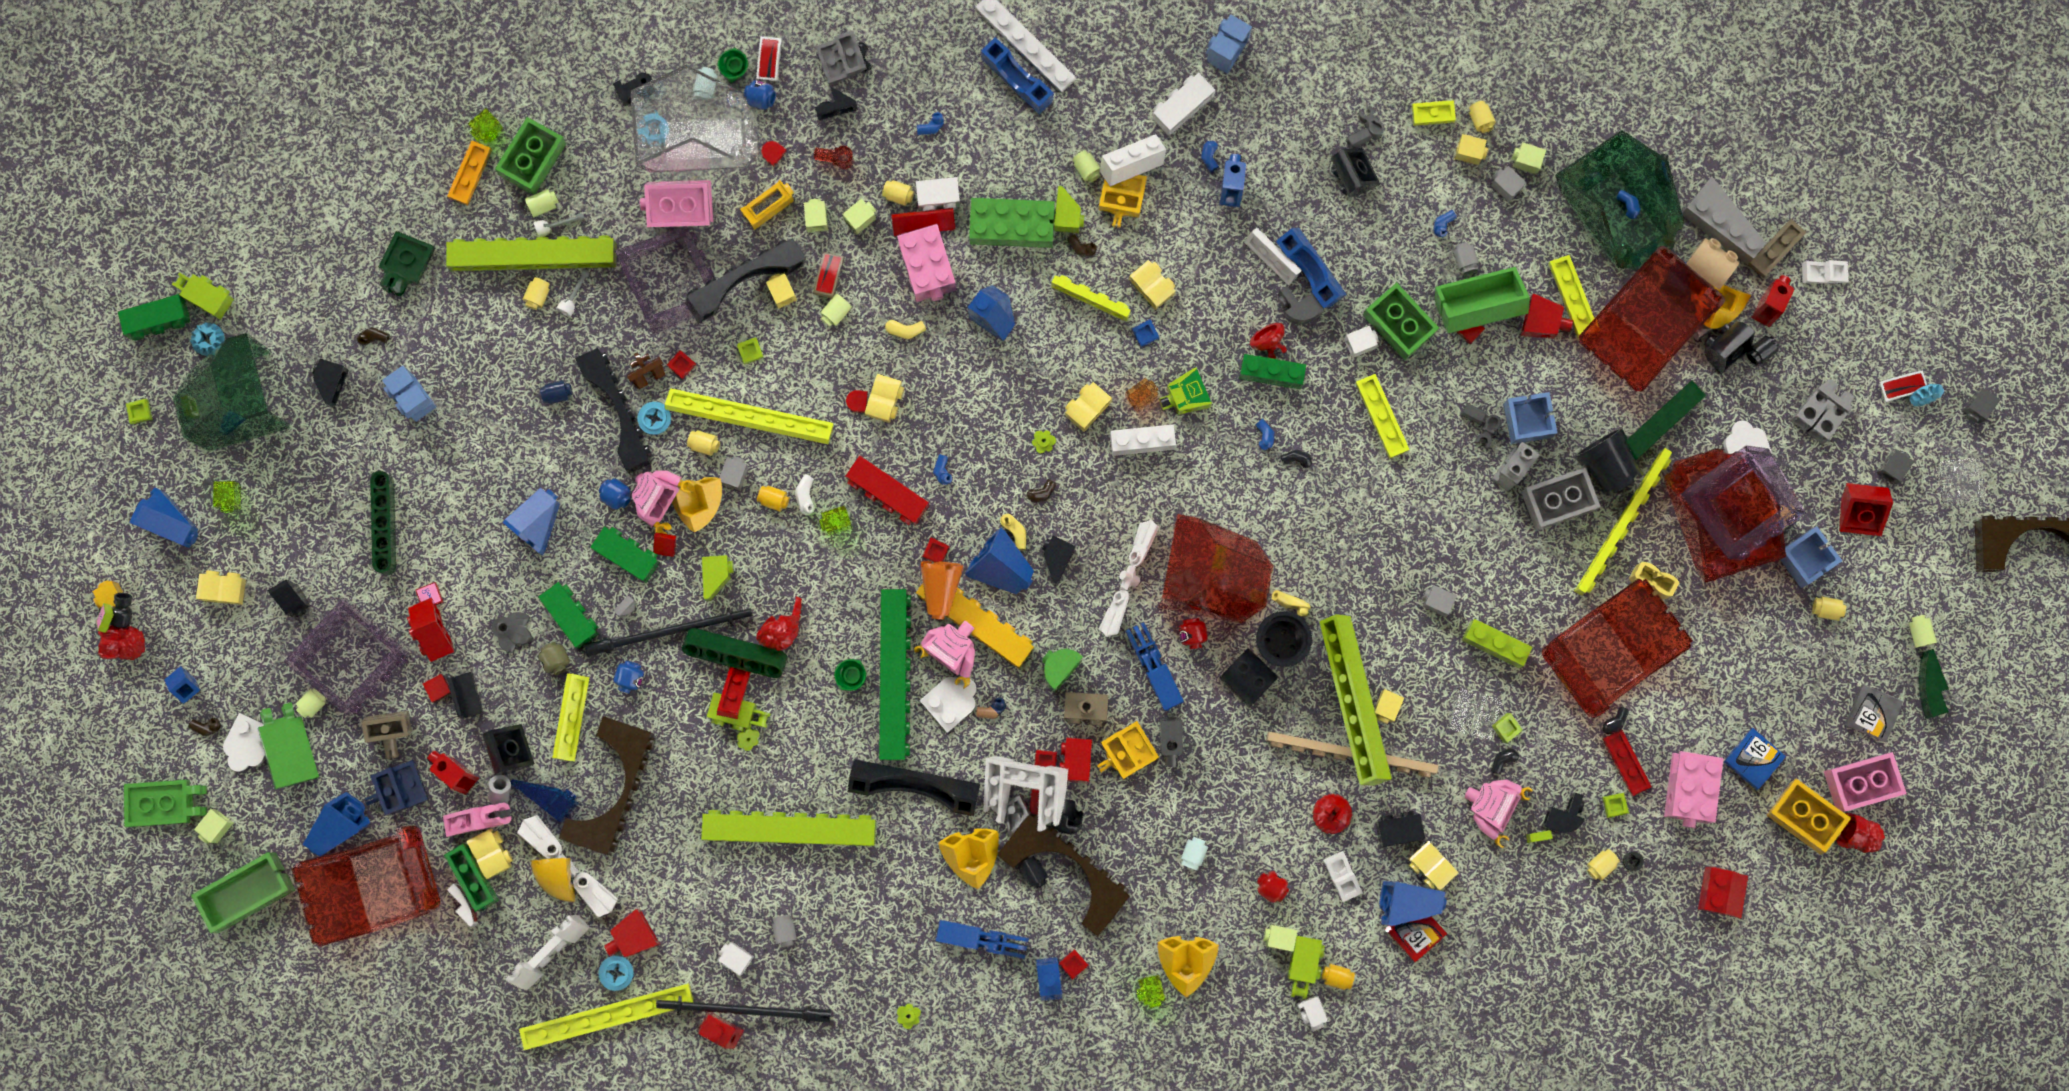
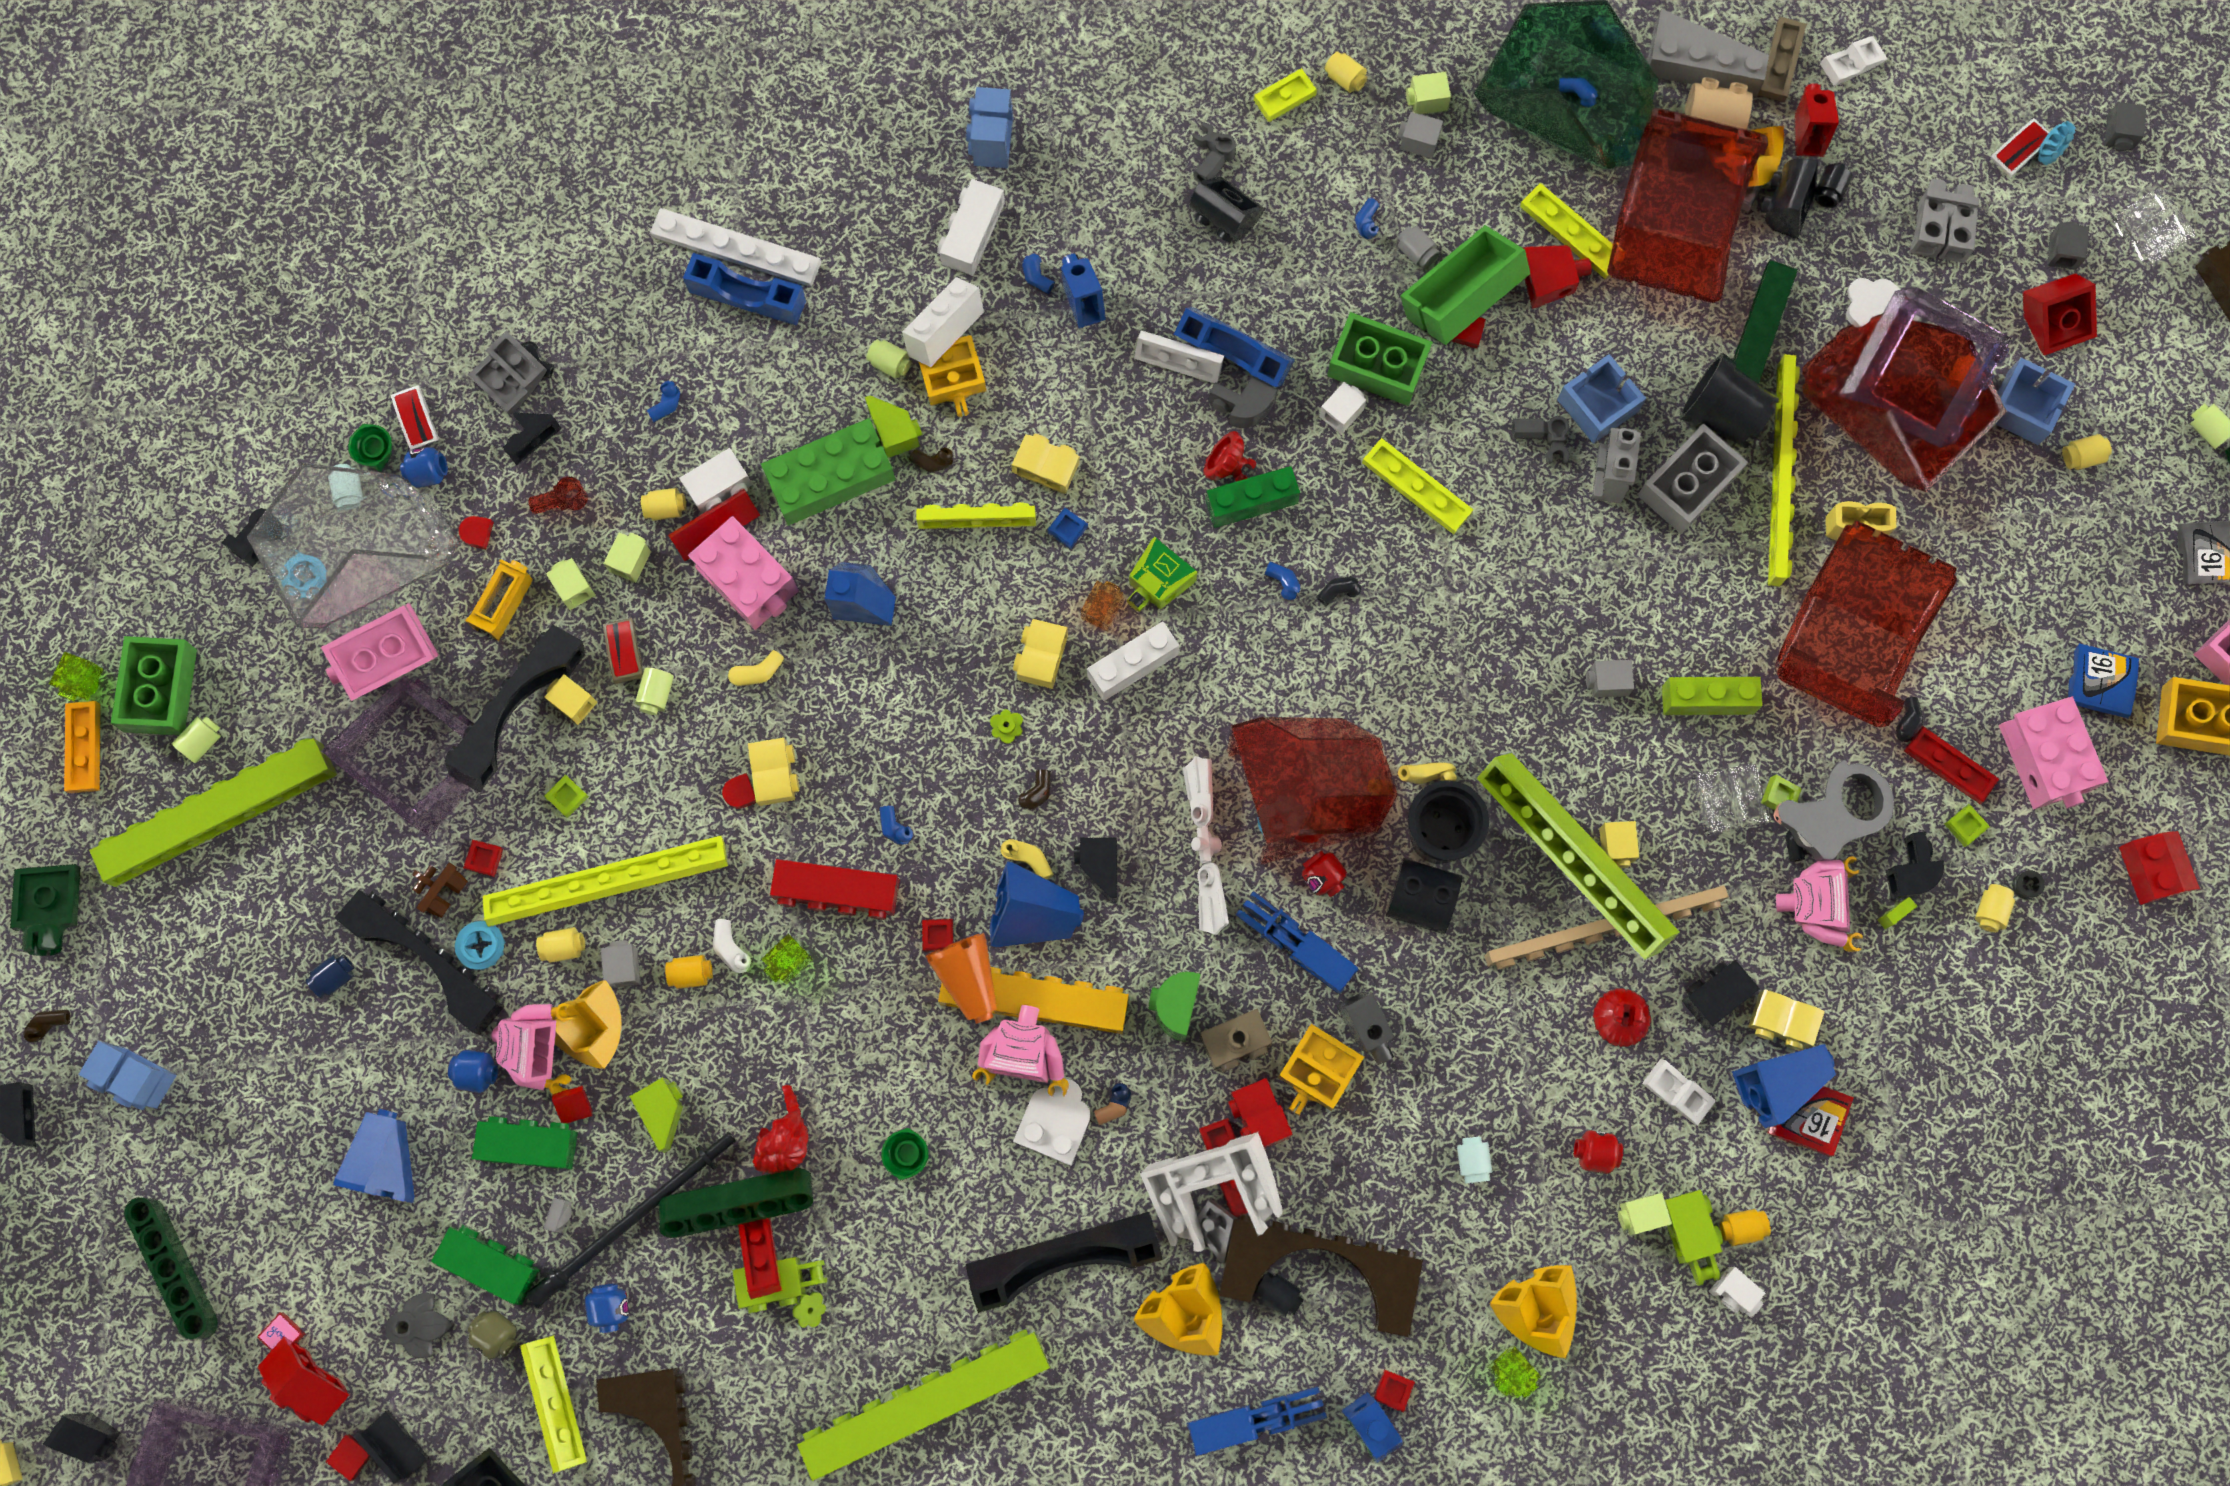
camera: 25 degrees left, 5 degrees down
light yellow brick [522,277,550,310] -> none
hinge [534,213,584,237] -> none
hinge [556,270,589,317] -> none
green brick [879,589,911,761] -> none
black hair [1051,799,1084,834] -> none
light yellow brick [1454,134,1488,165] -> none
none -> animal [1773,759,1894,861]

